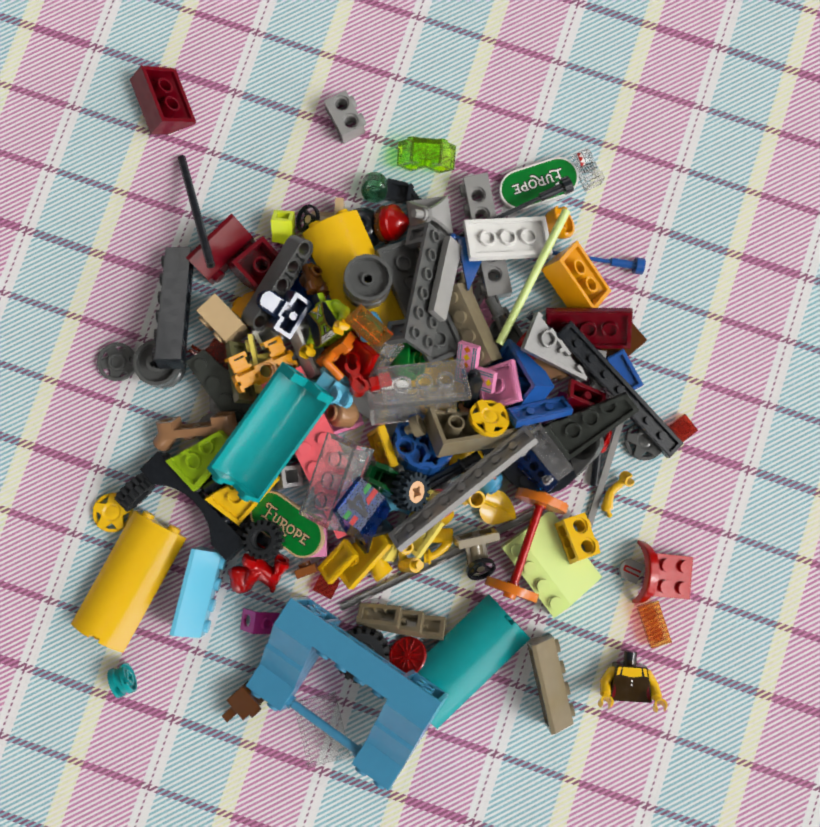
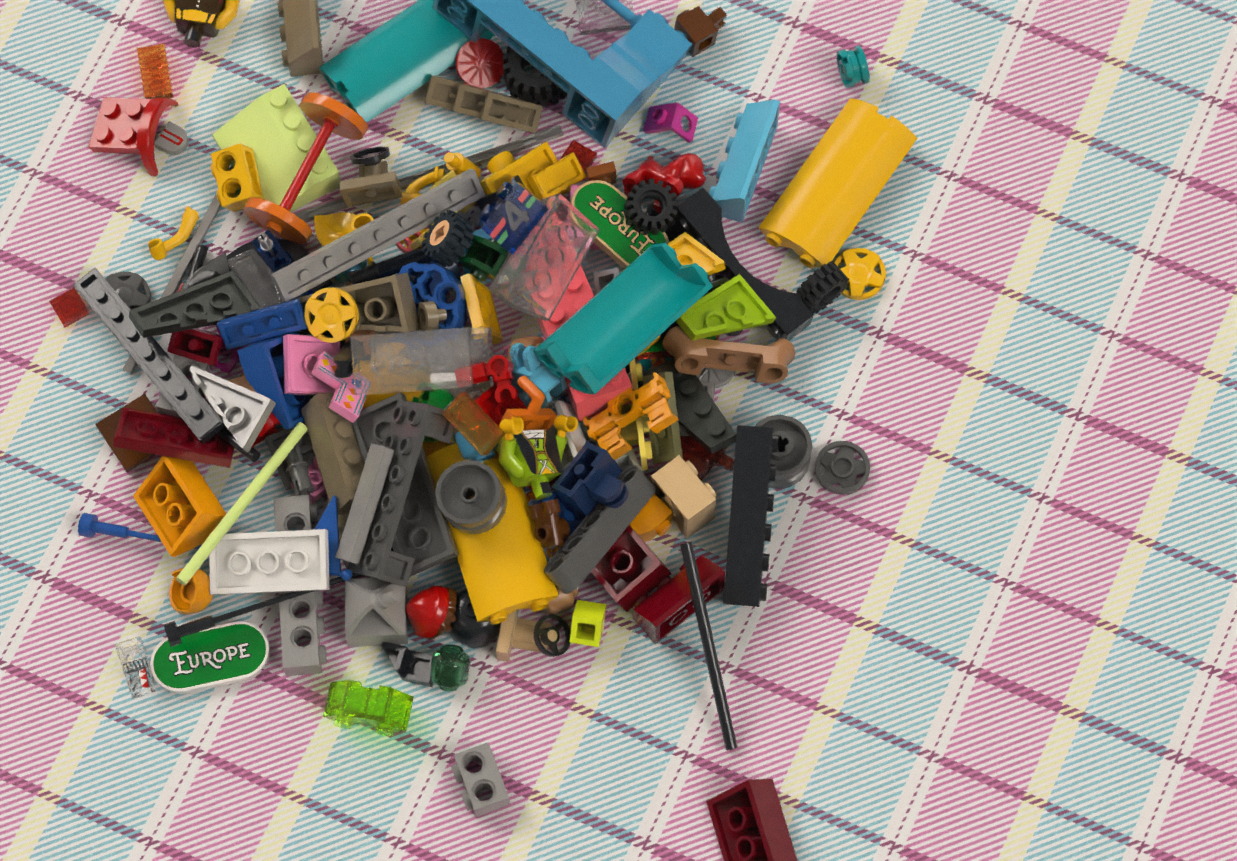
camera: 175 degrees left, 15 degrees down
blue tile [606,349,644,390] -> none

